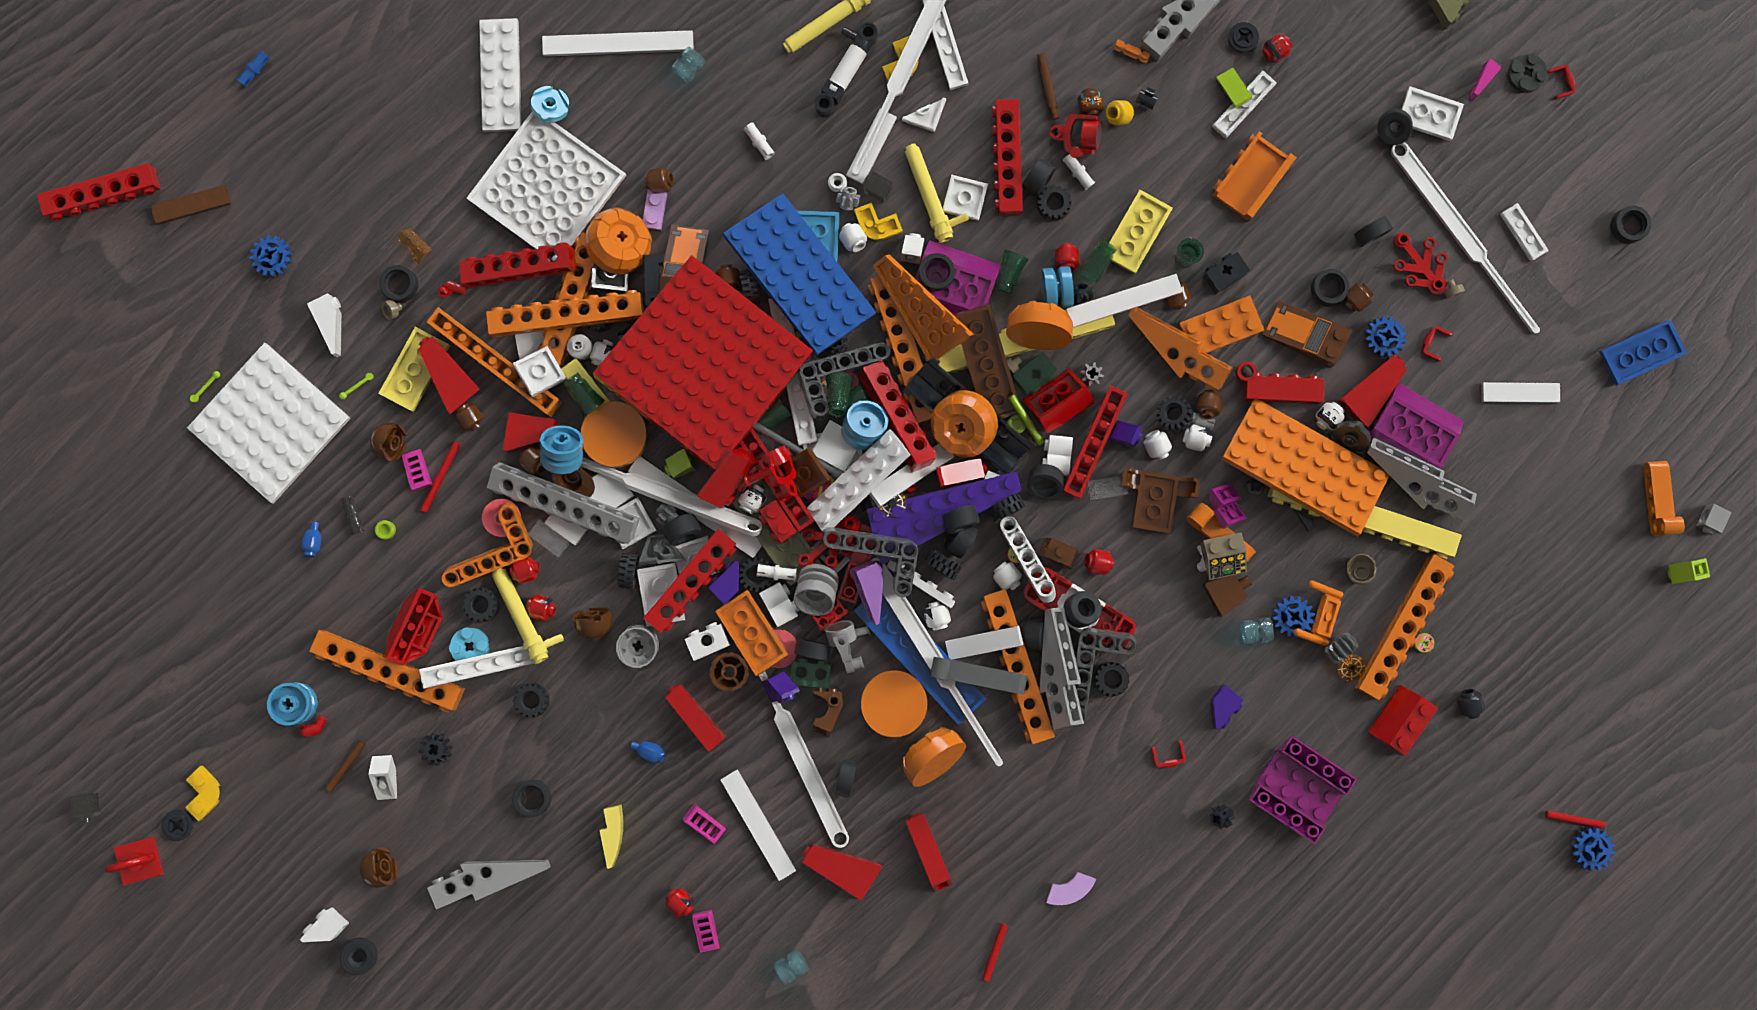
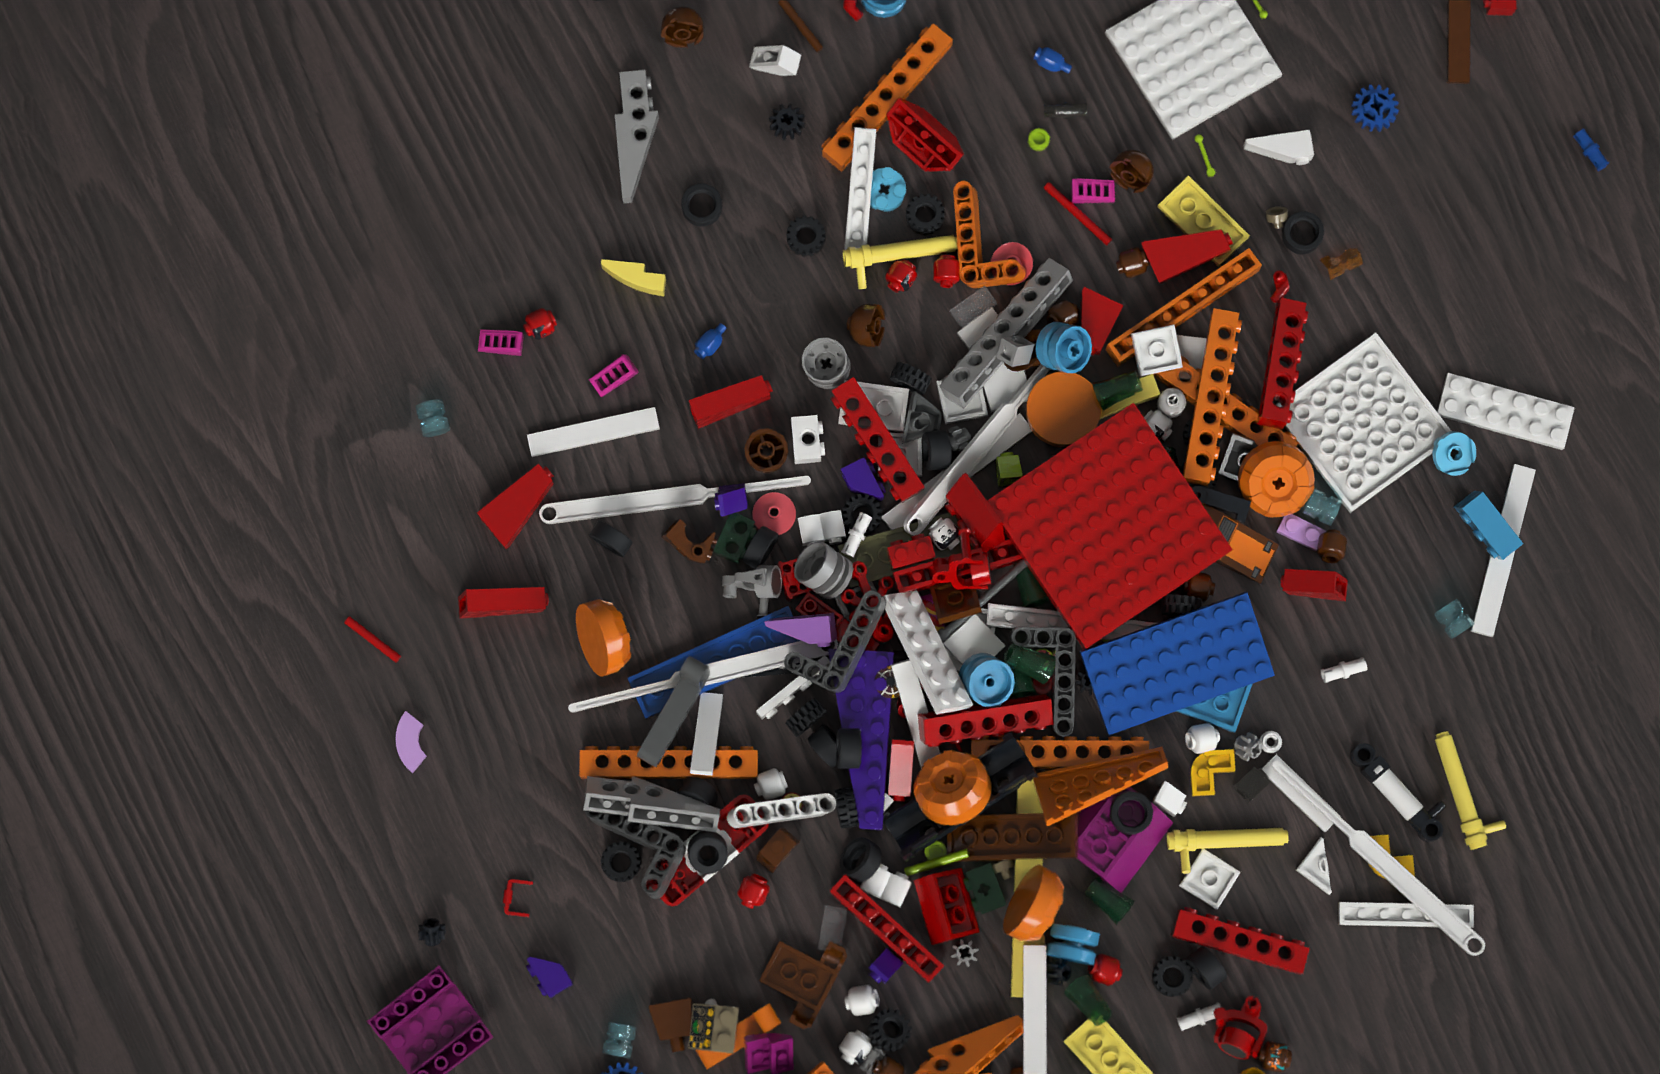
camera: 105 degrees right, 5 degrees down
orange plate [715,590,789,676] -> none
orange piece [861,670,927,737] -> none
white head [924,601,951,630] -> none
reddish brown piece [1037,53,1059,120] -> none
none -> light grey brick [996,335,1035,367]
none -> red slope [1281,569,1348,601]
none -> clear light blue wheel [1302,488,1343,526]
none -> dark azure wedge [1454,491,1523,560]

